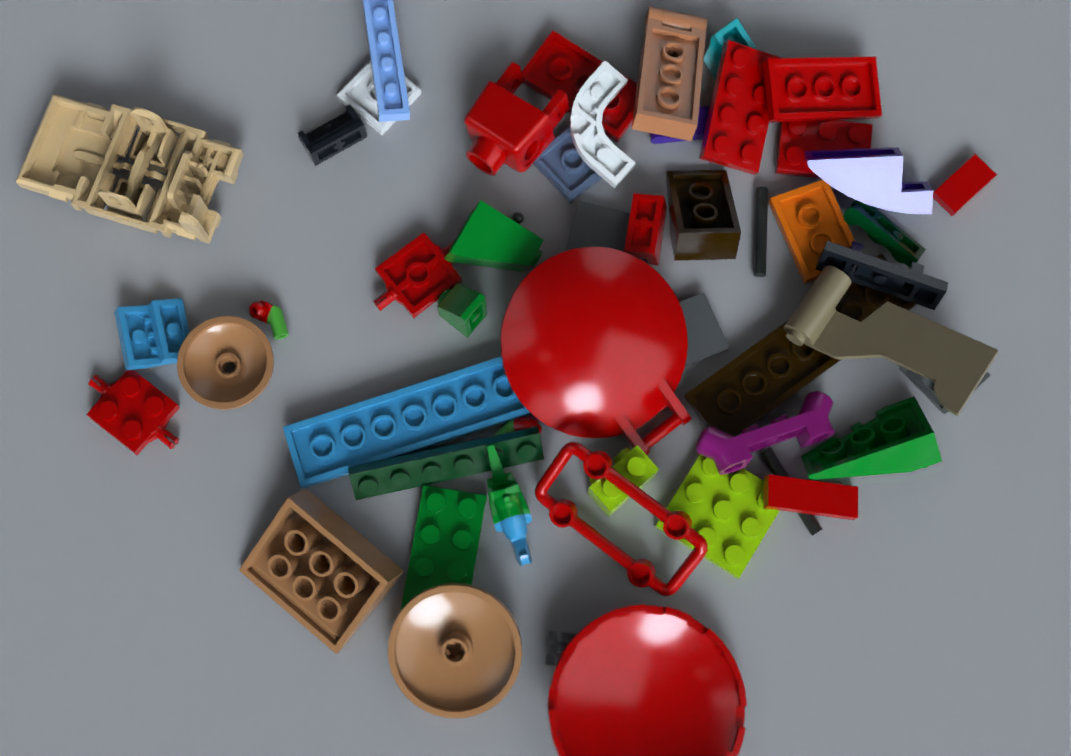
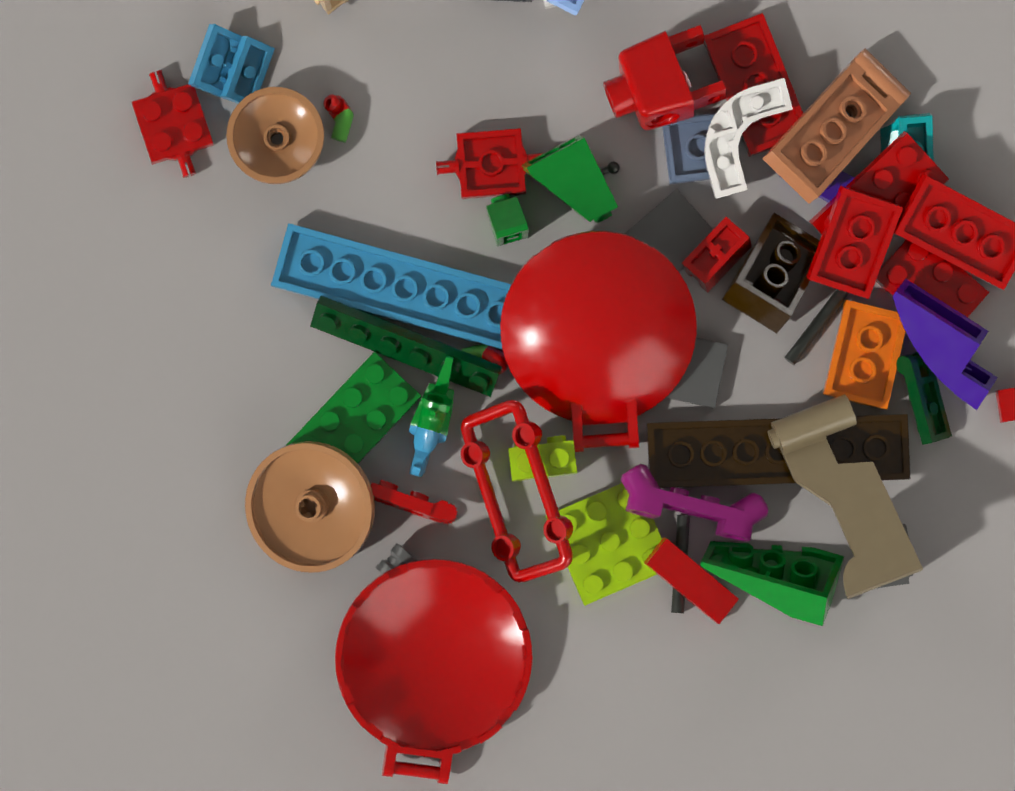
camera: 35 degrees right, 10 degrees up
medium nougat slope [239,489,404,654] -> none
black hinge [815,241,948,311] -> none
none -> red hinge [371,480,458,525]
none -> red plate [806,185,903,299]

